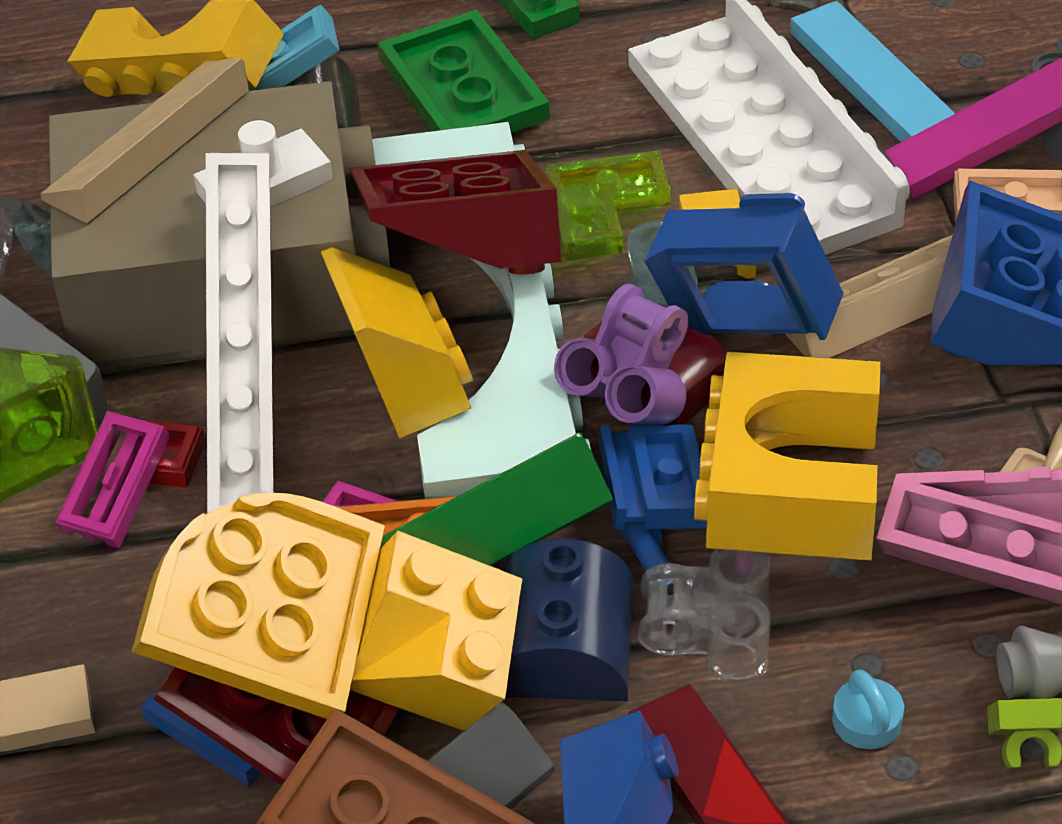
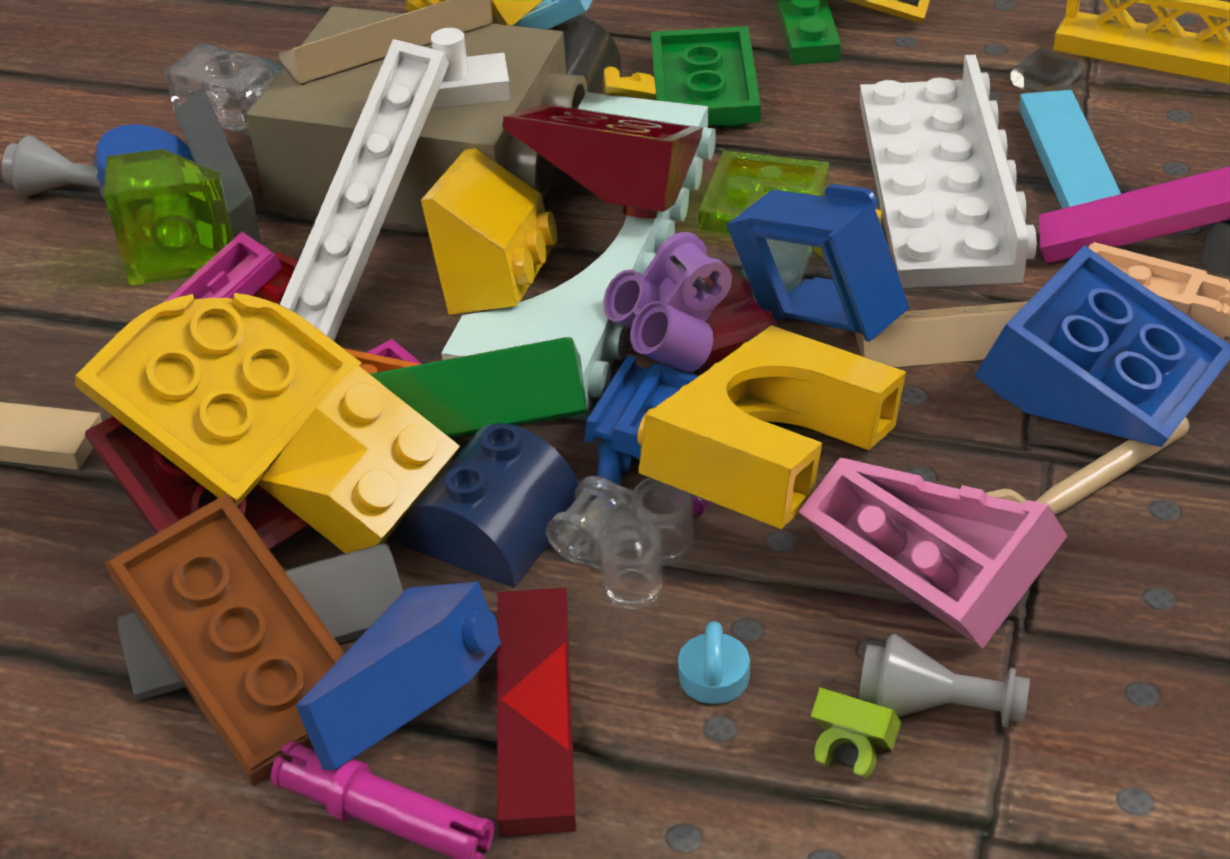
camera: 25 degrees right, 5 degrees down
none -> yellow tile [602,67,656,100]

